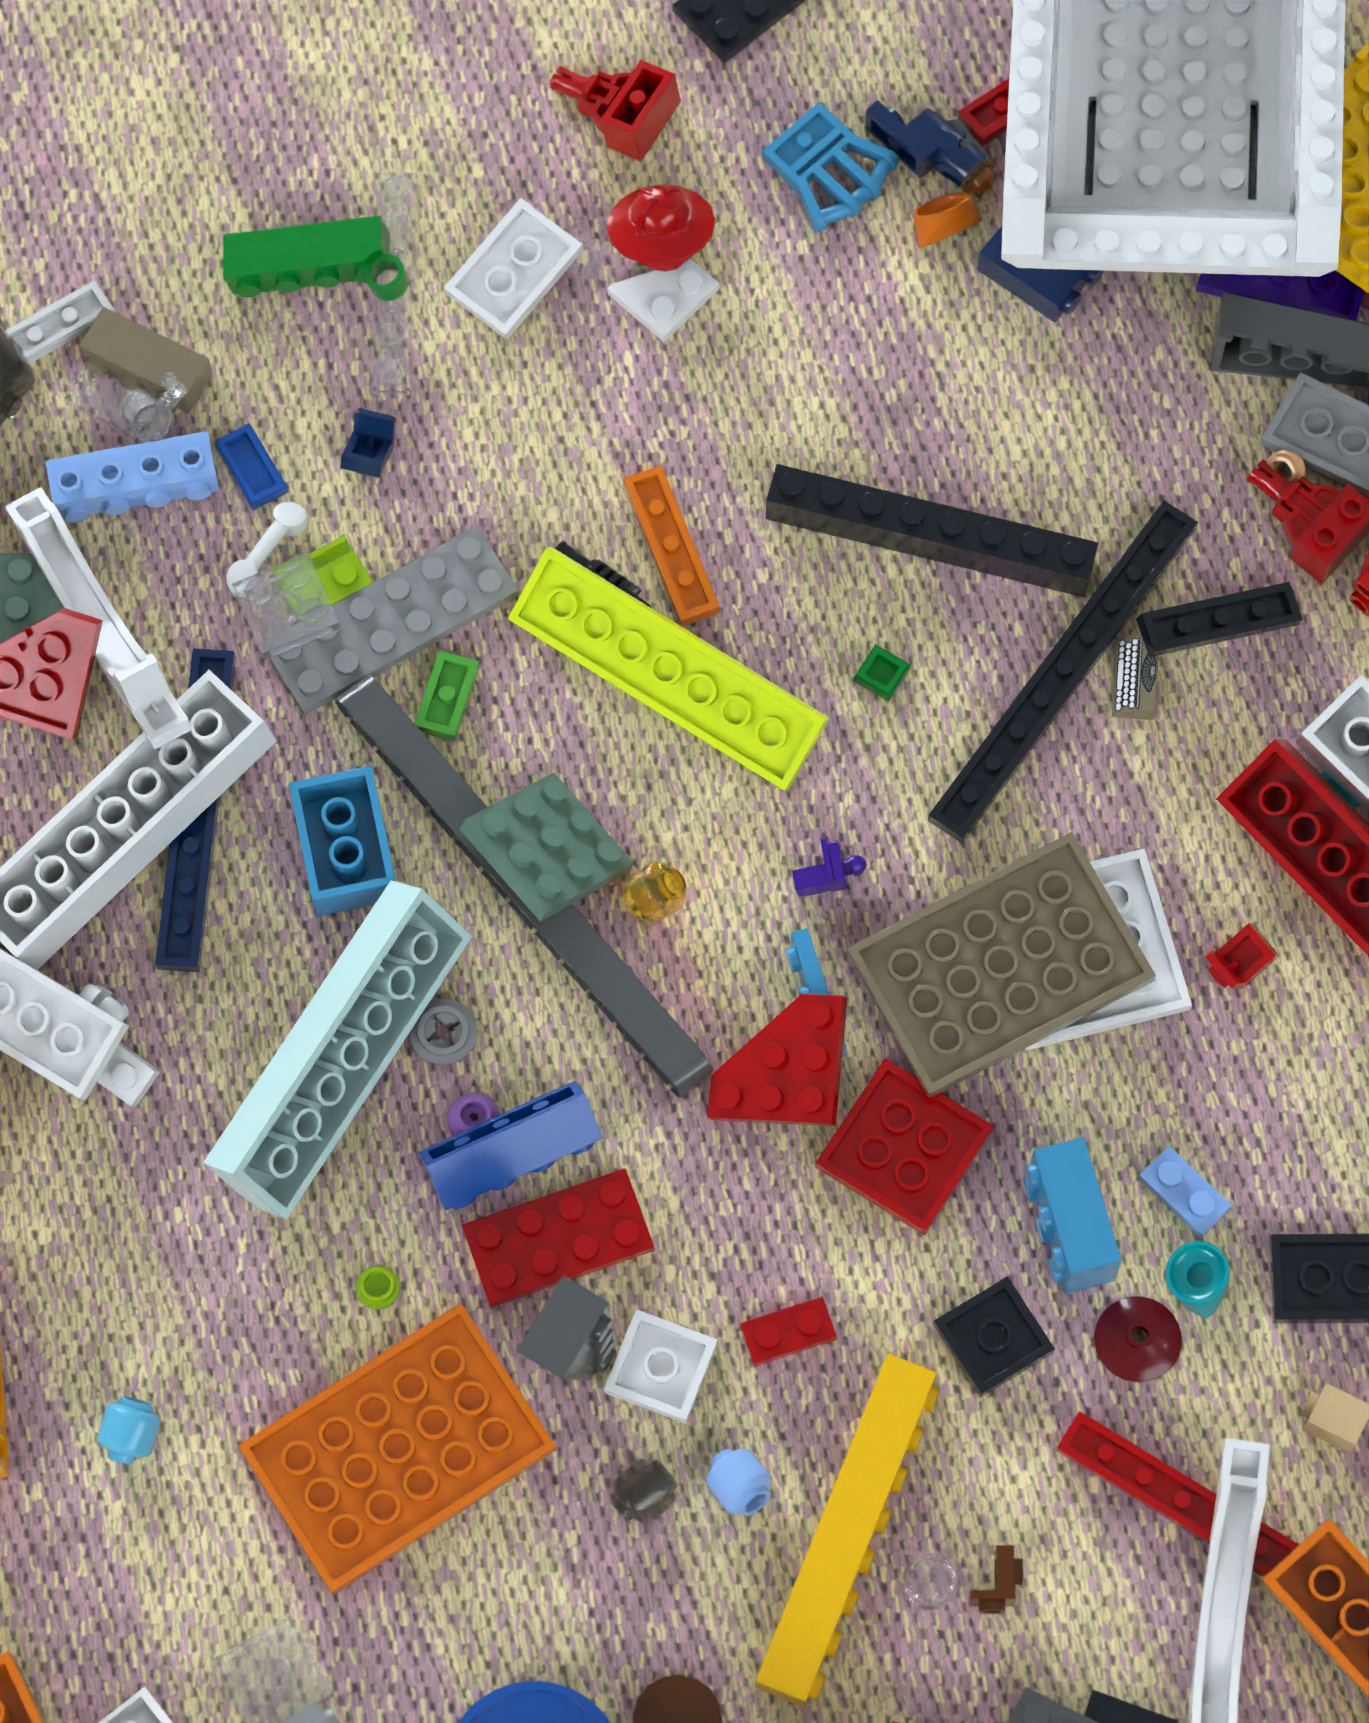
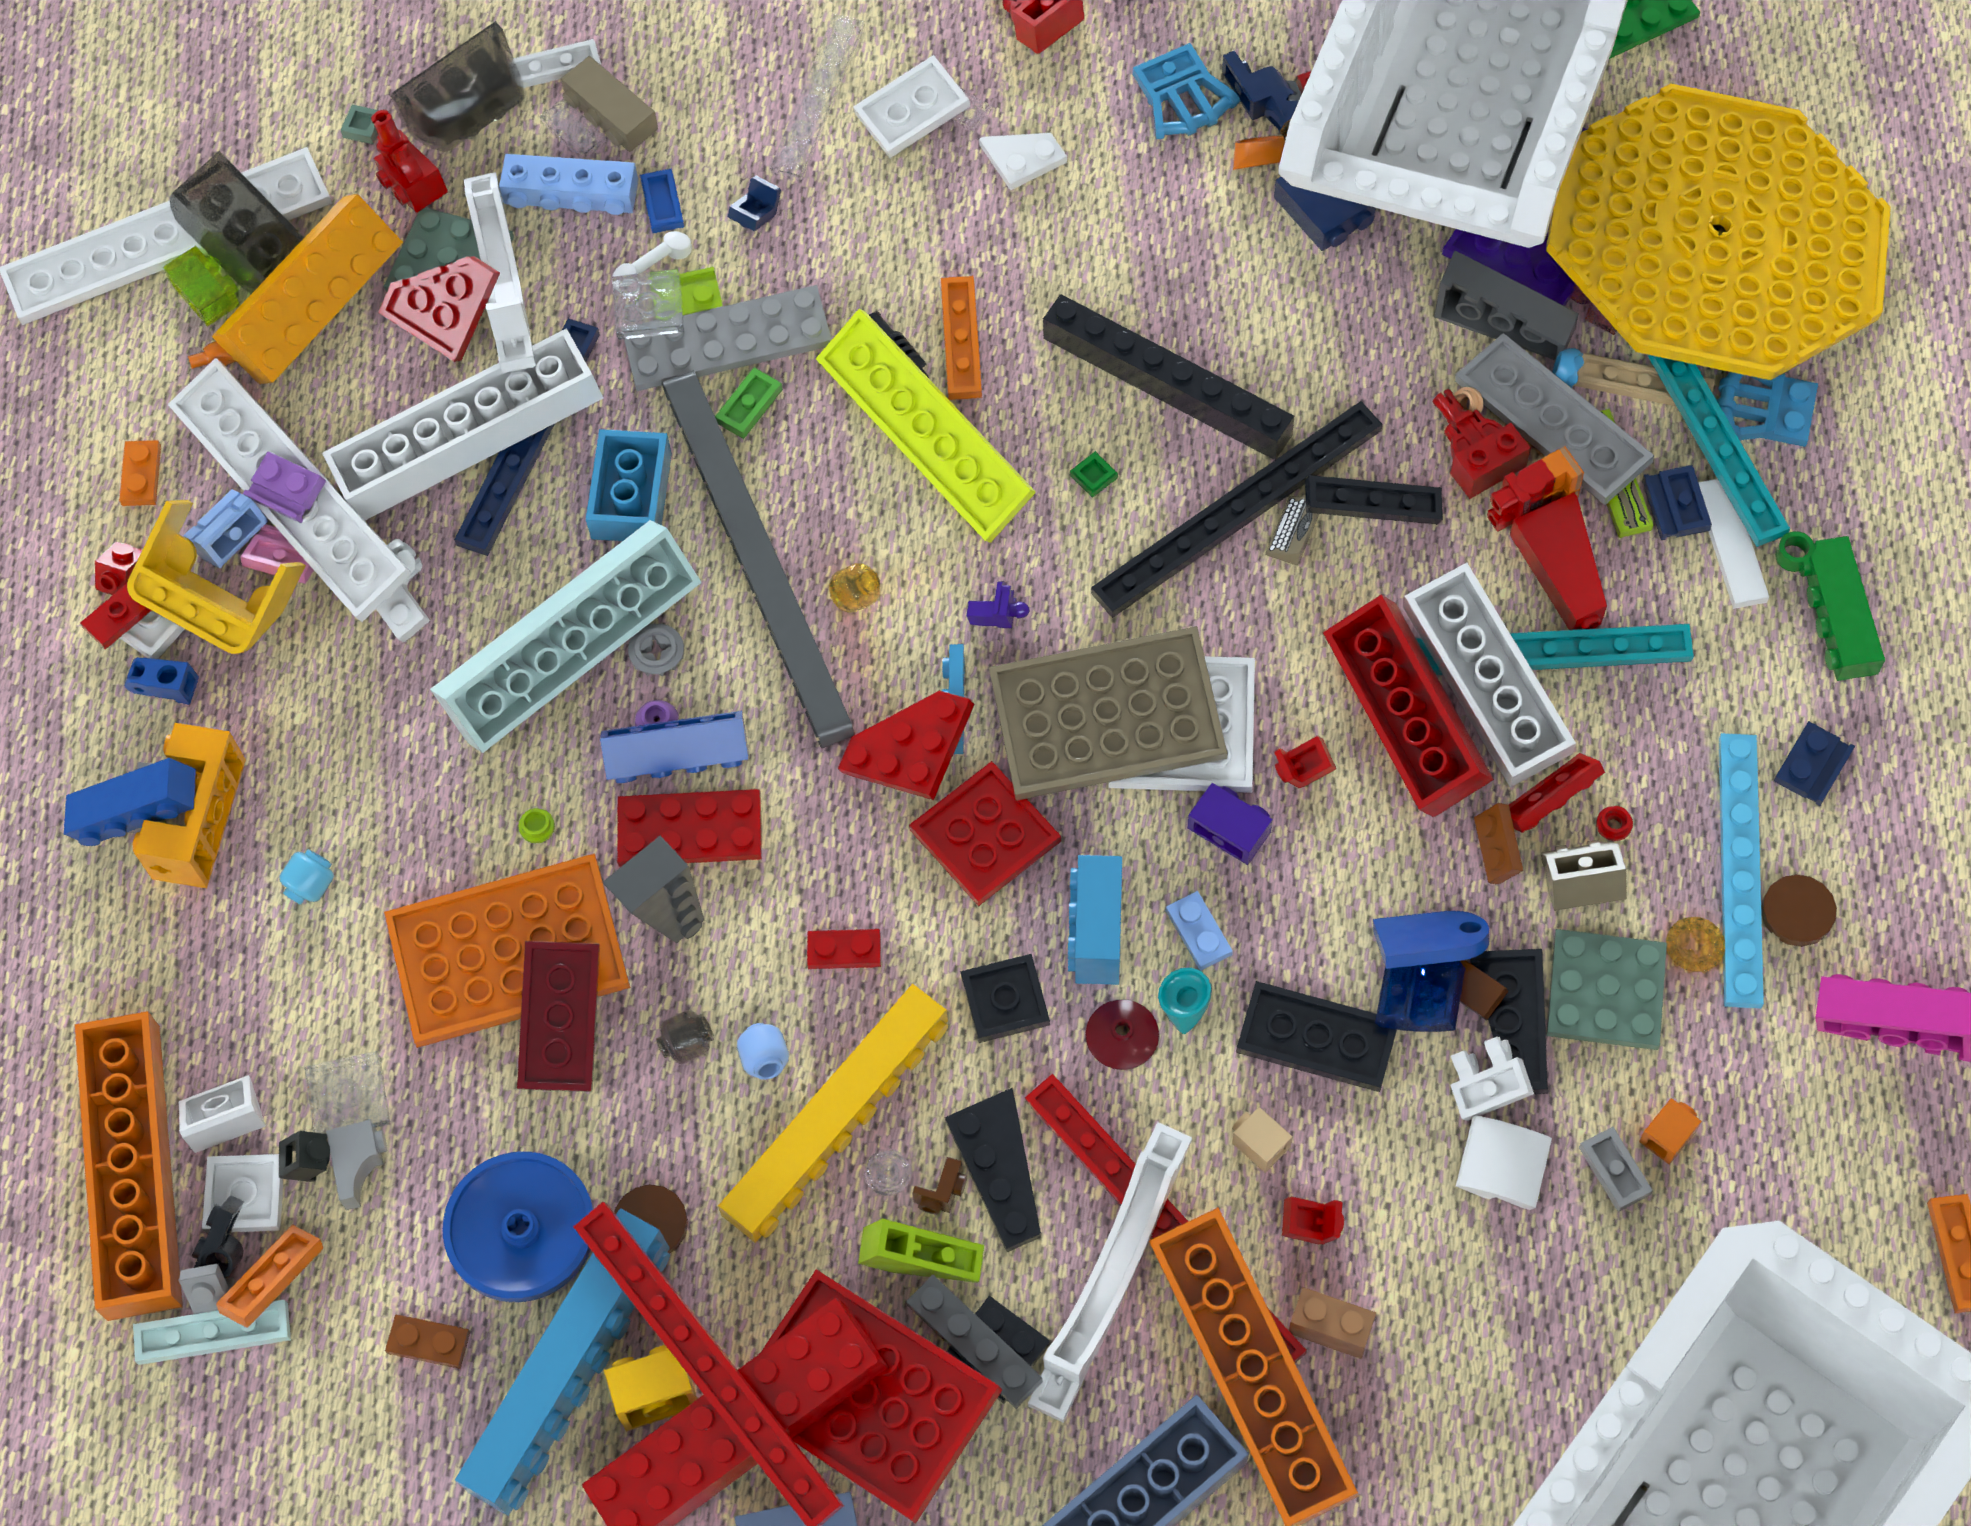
camera: 20 degrees right, 5 degrees down
clear piece [120,372,186,442] -> none
green hinge [223,215,409,301] -> none
sand green plate [460,773,634,922] -> none
white plate [604,1309,718,1424] -> none
red helmet [606,185,716,272] -> none
none -> dark red plate [517,941,600,1092]
none -> lime slope [858,1218,984,1283]
none -> black wing [945,1087,1041,1252]
none -> dark purple brick [1187,783,1273,865]

